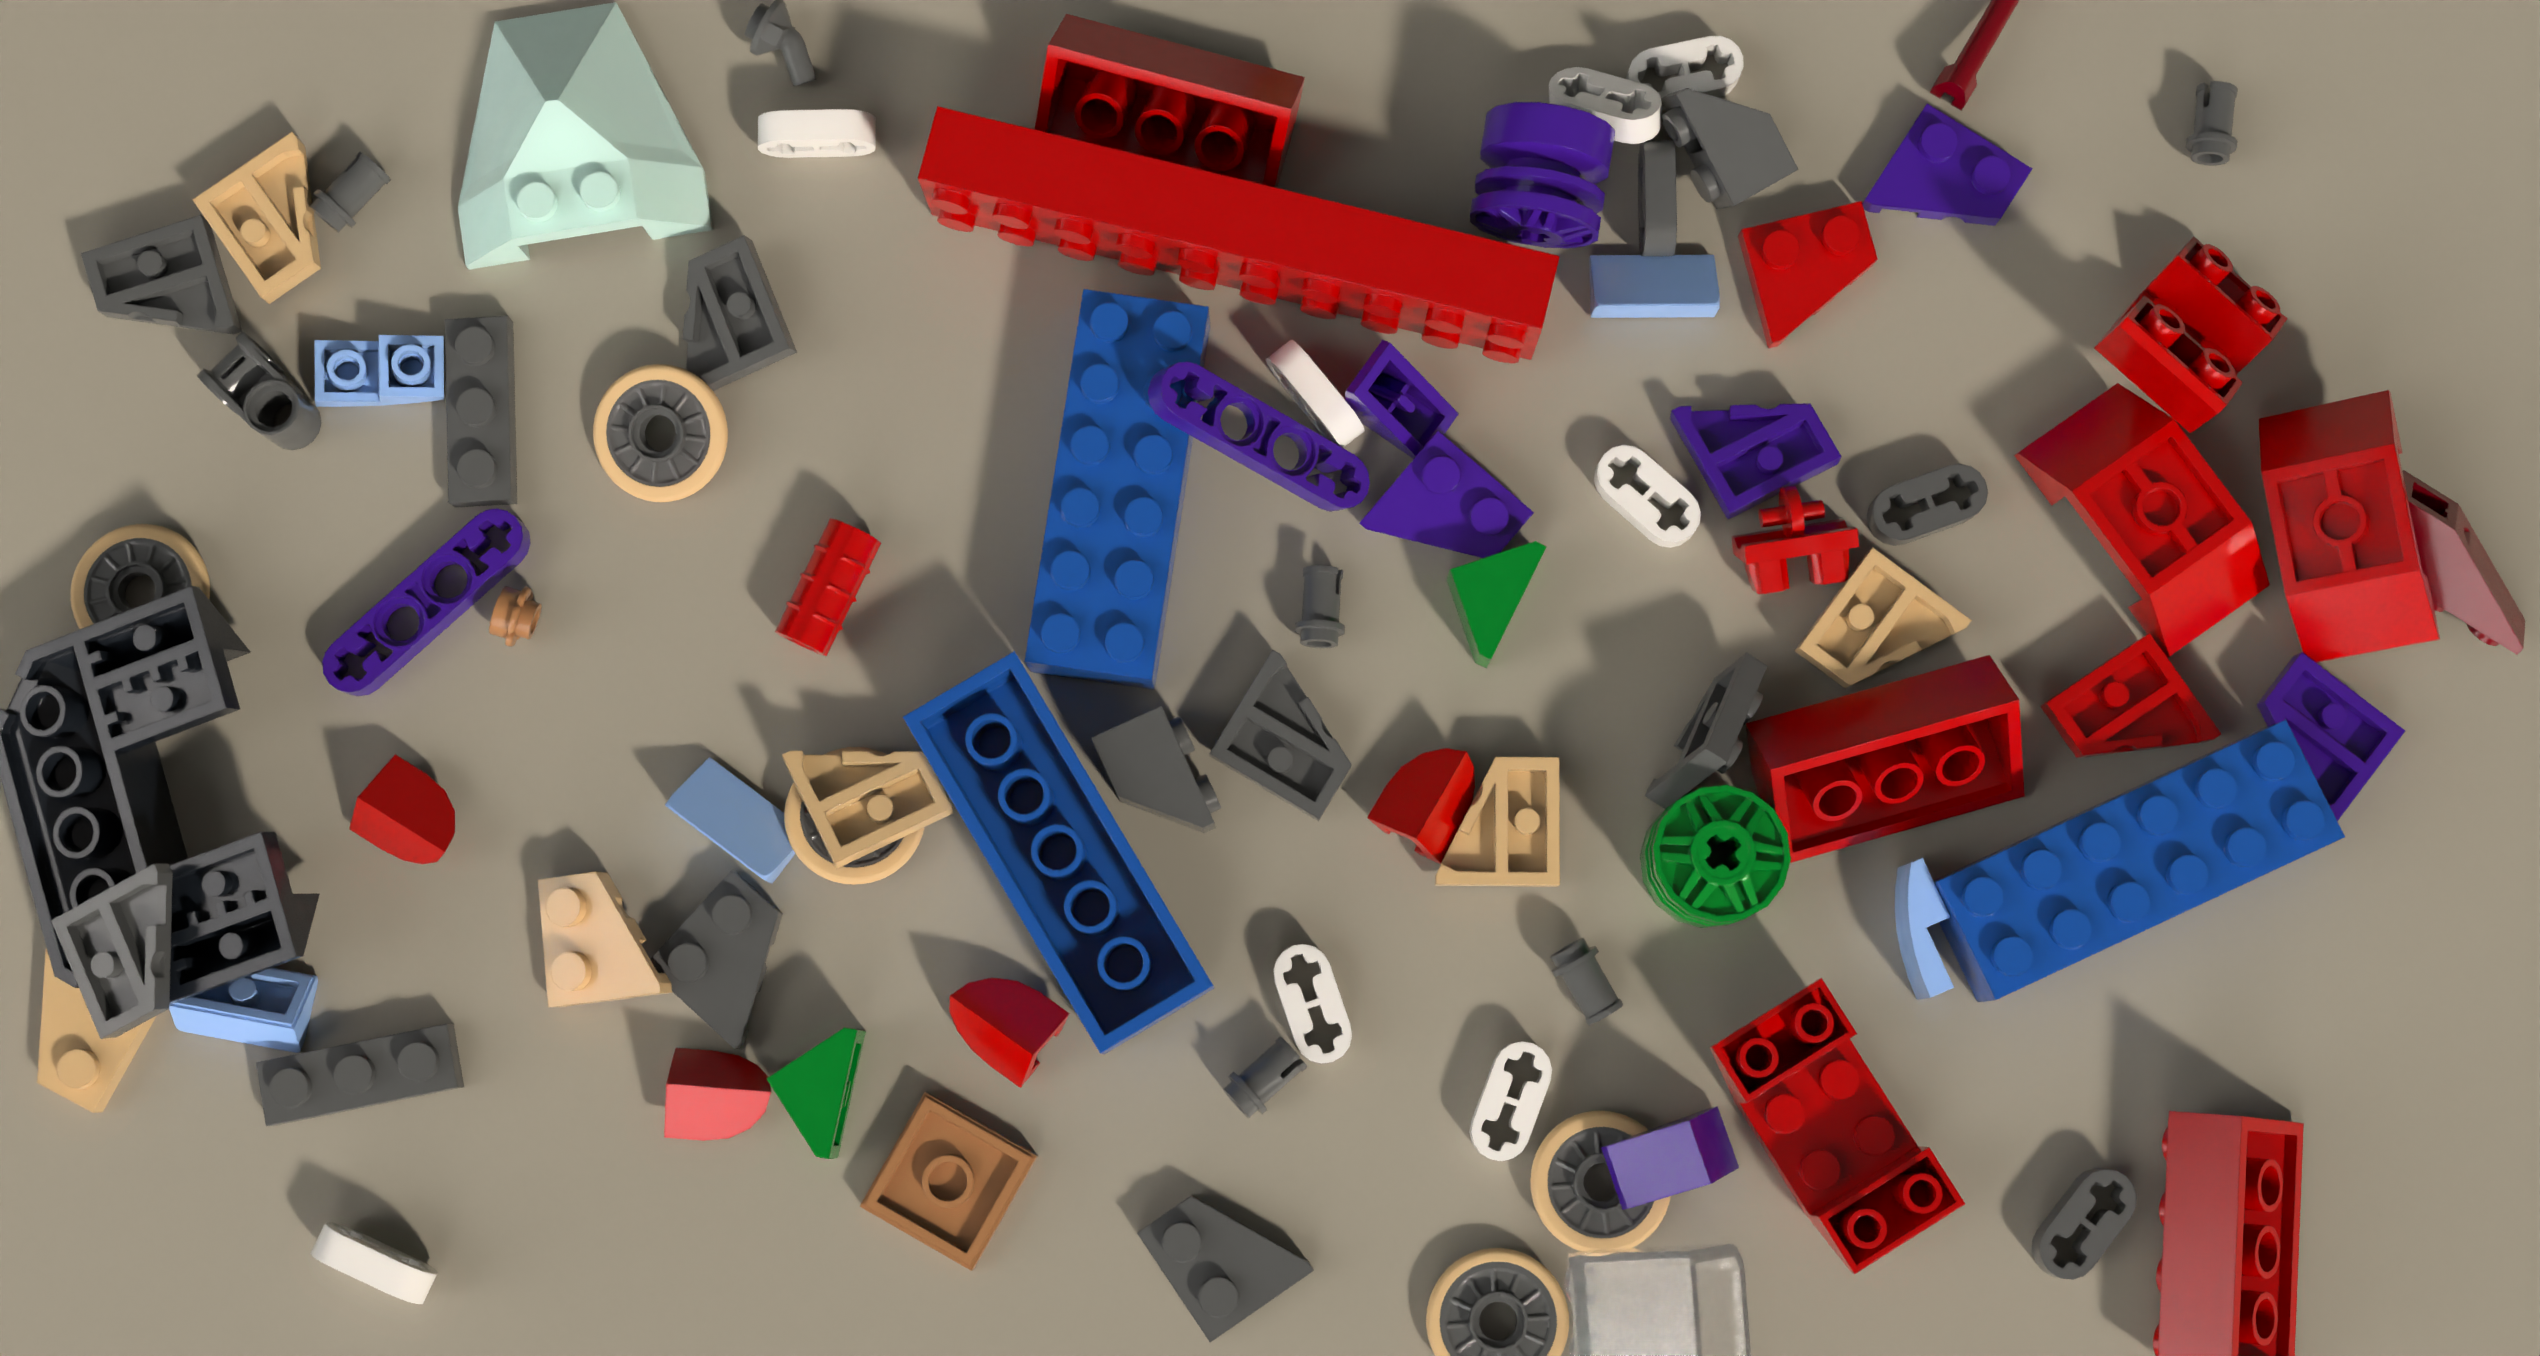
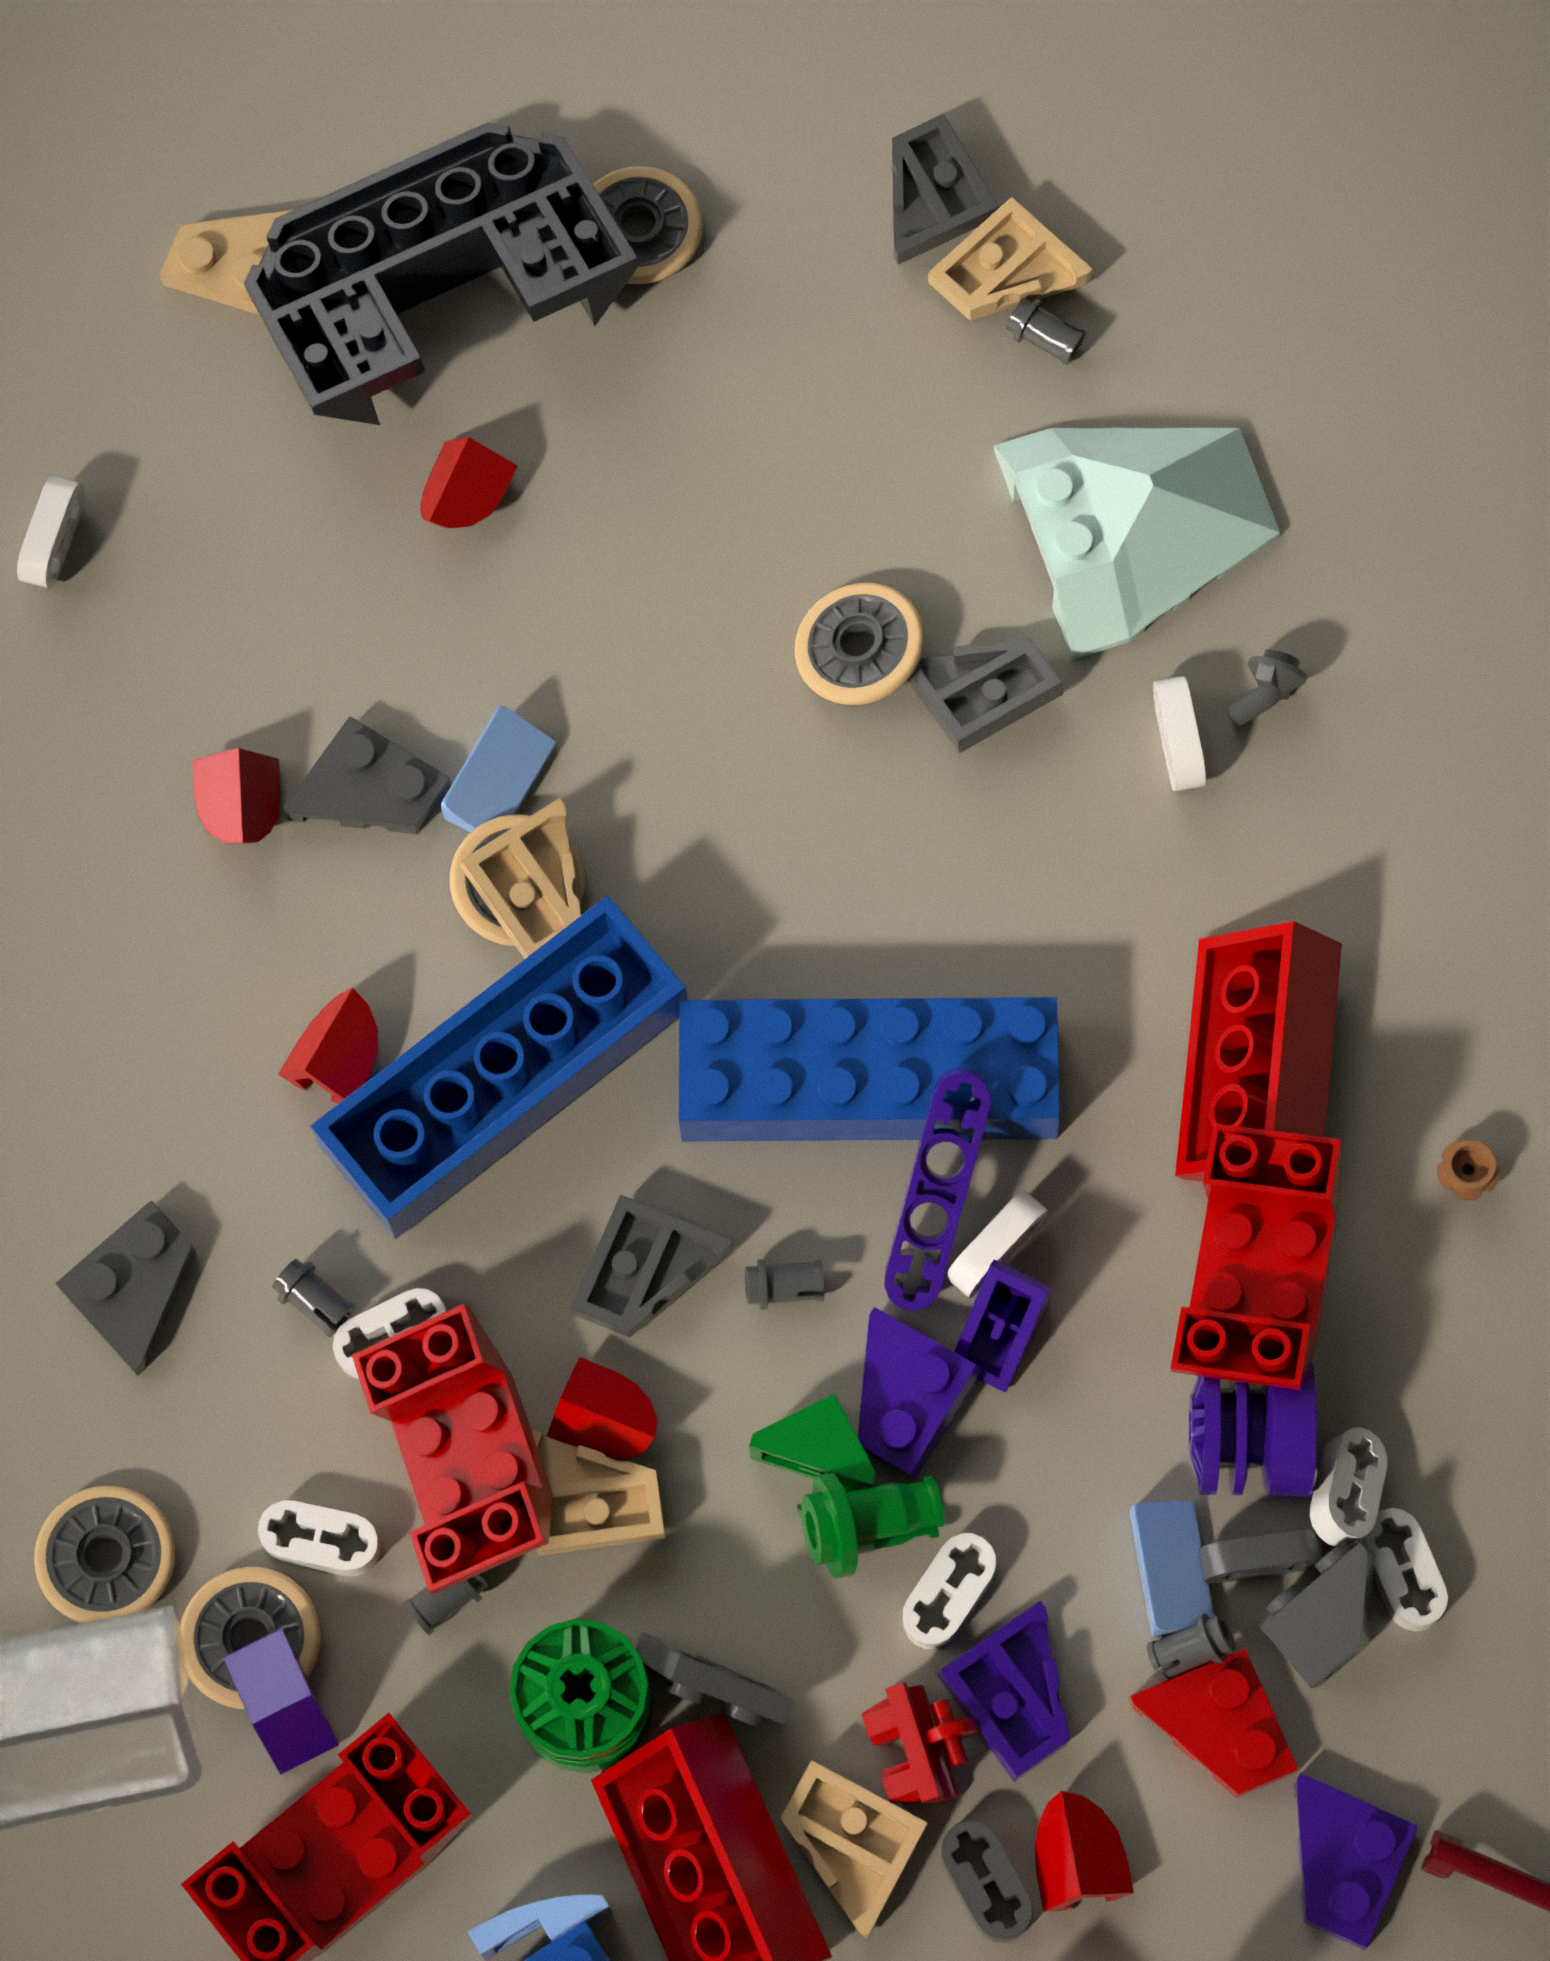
camera: 85 degrees right, 10 degrees down
dark grey wing [51,864,173,1039] -> none
light blue slope [169,967,318,1053] -> none
dark grey piece [197,331,321,450] -> none
dark grey plate [256,1024,464,1126] -> none
light blue slope [314,335,444,407] -> none
dark purple beam [322,508,531,696] -> none
dark grey plate [445,316,517,508] -> none
medium nougat plate [489,586,542,647] -> none
tan wing [538,871,672,1007] -> none
green slope [767,1027,866,1159] -> none
red axle [775,518,881,657] -> none
medium nougat tile [859,1092,1038,1271] -> none
red brick [918,106,1560,363] -> none
dark grey slope [1091,706,1222,833] -> none
none -> red slope [352,1304,552,1594]
none -> green piece [797,1473,945,1578]
none -> red brick [1034,1791,1134,1912]
none -> dark grey pin [1147,1614,1235,1682]
none -> red slope [1170,1123,1342,1390]

